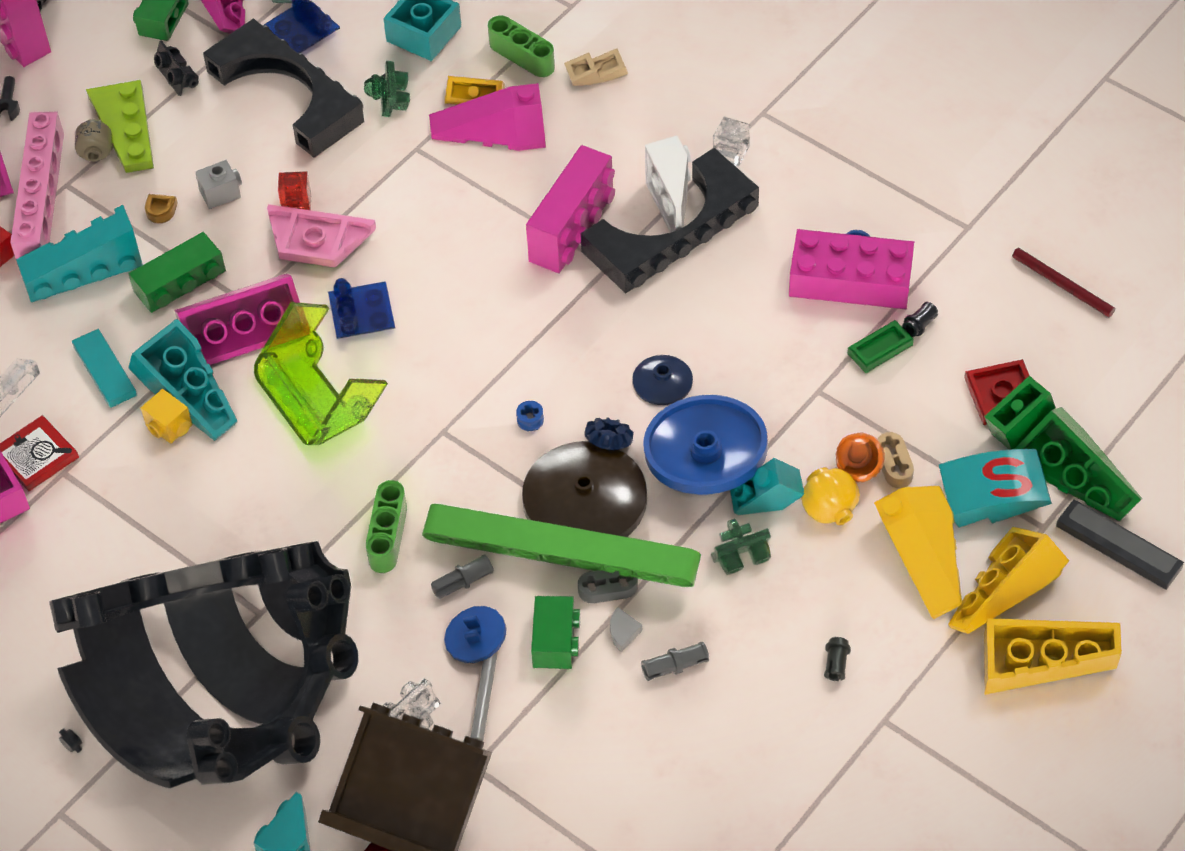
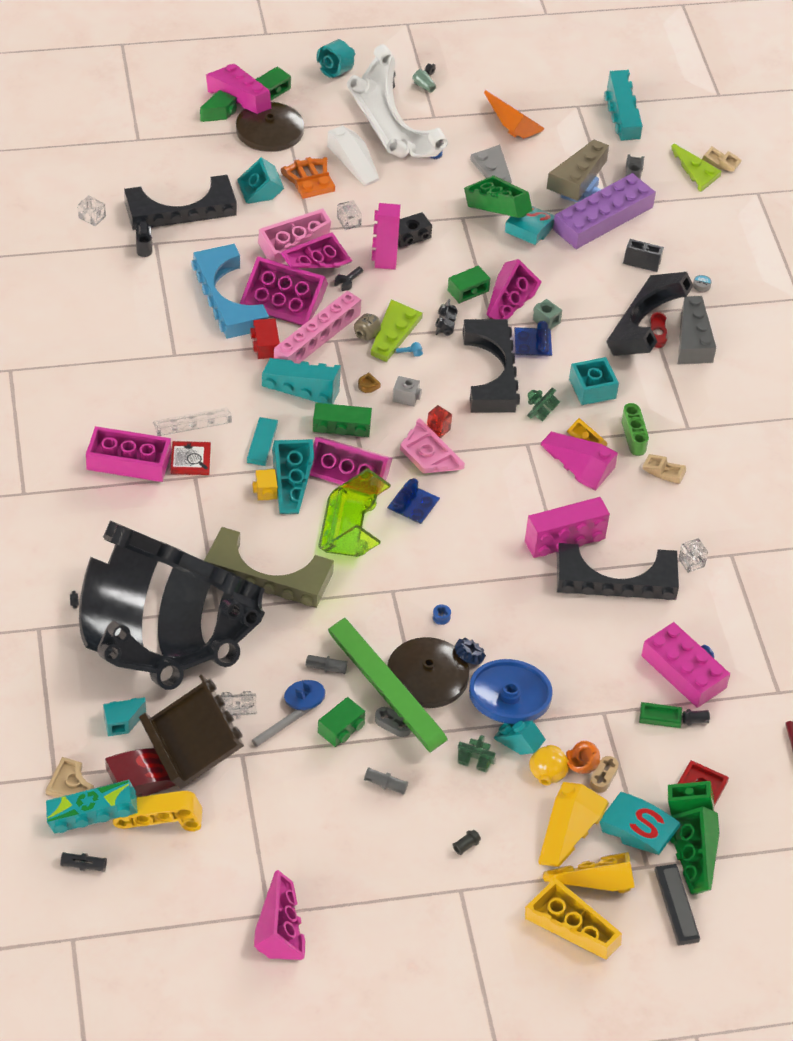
camera: 35 degrees right, 5 degrees down
bright green beam [366,480,407,573] -> none
light grey tile [610,607,642,652] -> none
dark blue dish [633,355,693,405] -> none
white slope [645,135,691,232] -> none
none -> olive arch [204,527,334,608]
none -> dark azure hand [396,342,423,357]

